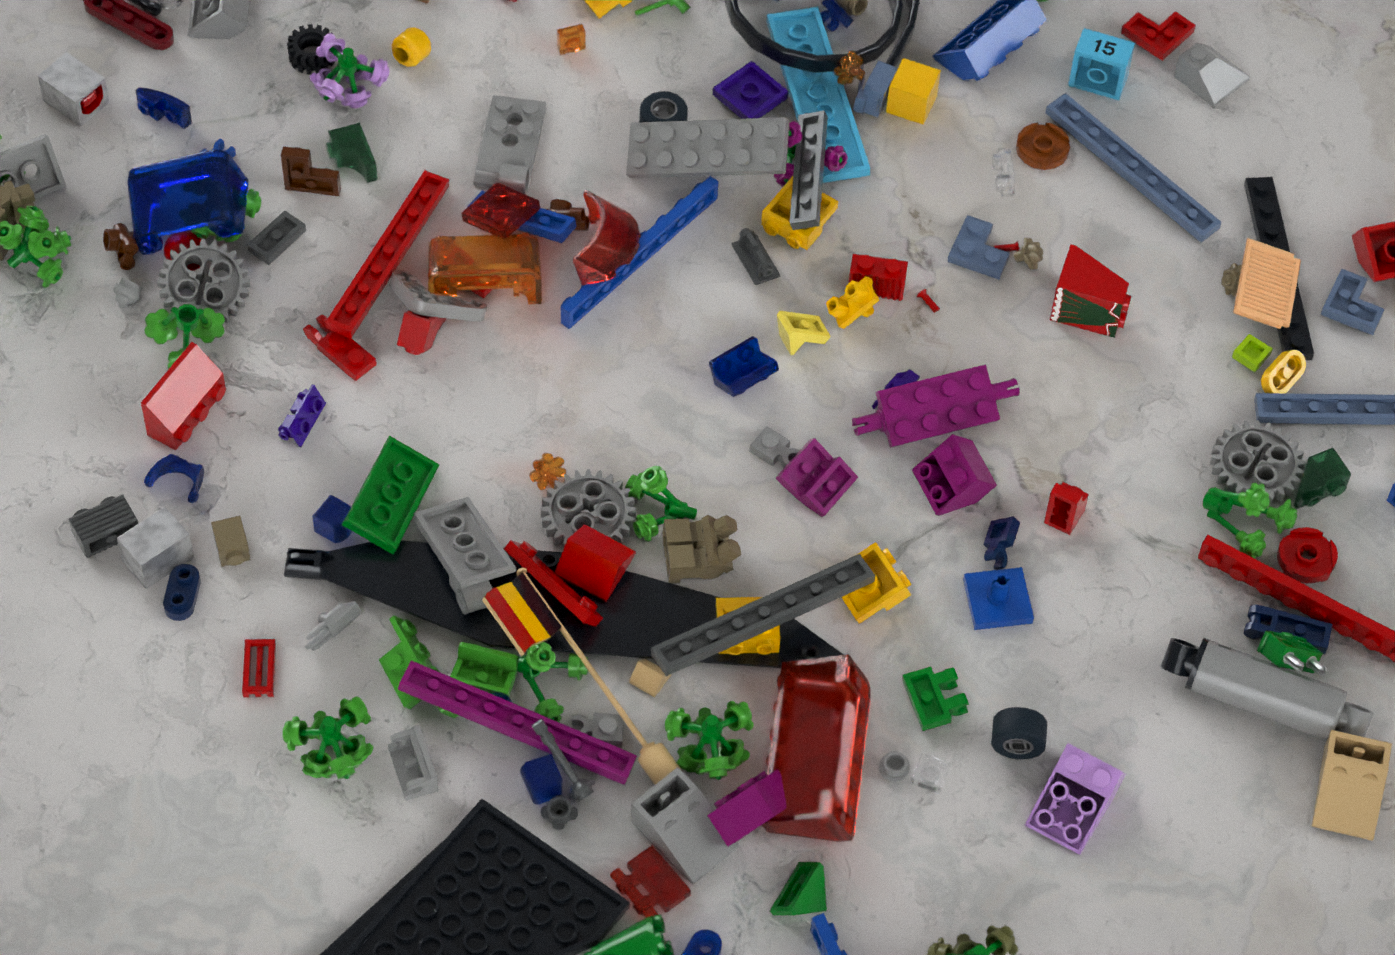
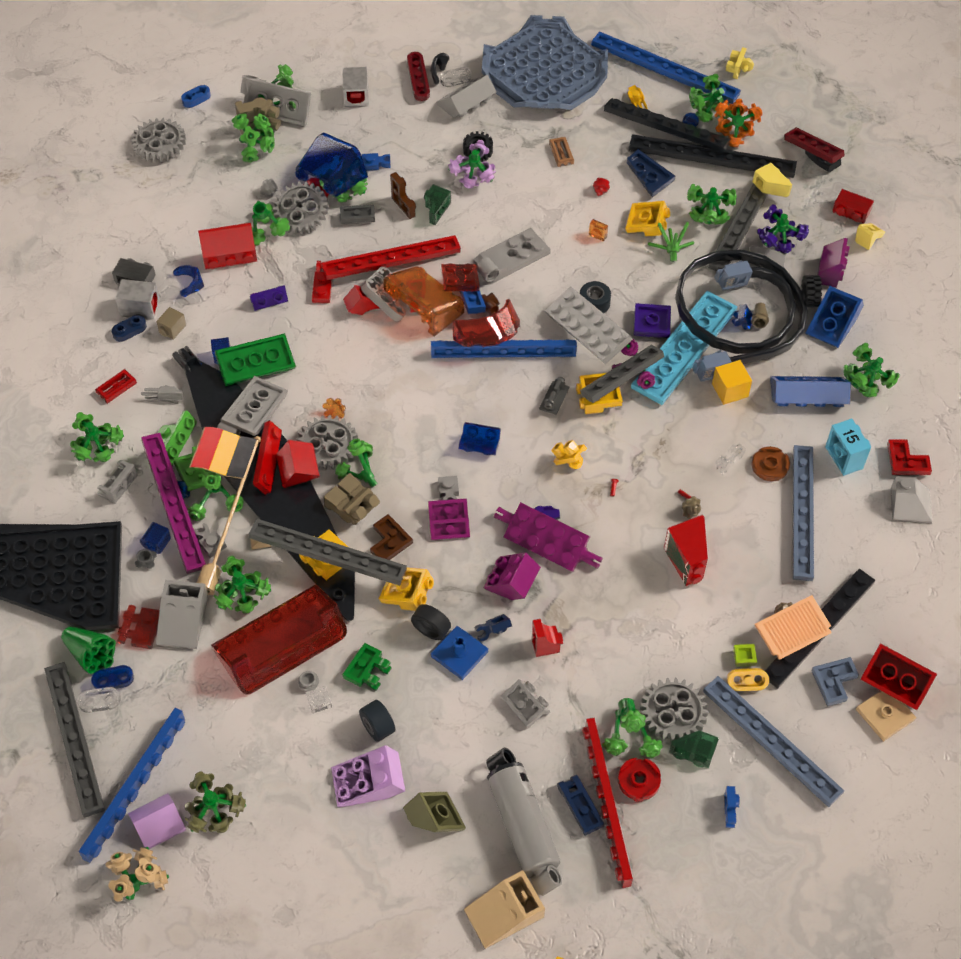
camera: 50 degrees right, 0 degrees up
reddish brown plate [103,223,139,270] -> none
clear blue slope [135,87,192,129] -> none
yellow head [392,27,431,67] -> none
dark grey piece [531,718,595,802] -> none
magenta slope [707,769,787,847] -> none
green slope [770,862,827,916] -> none
light yellow slope [777,311,831,356] -> none
clear orange plant [834,50,865,85] -> none
red brick [849,254,908,301] -> none
sand blue plate [947,215,1010,279] -> none
green piece [1257,630,1327,676] -> none
none -> reddish brown plate [370,514,413,560]
none -> olive slope [403,792,466,832]
none -> black tyre [411,604,451,640]
none -> light grey bracket [501,679,550,728]

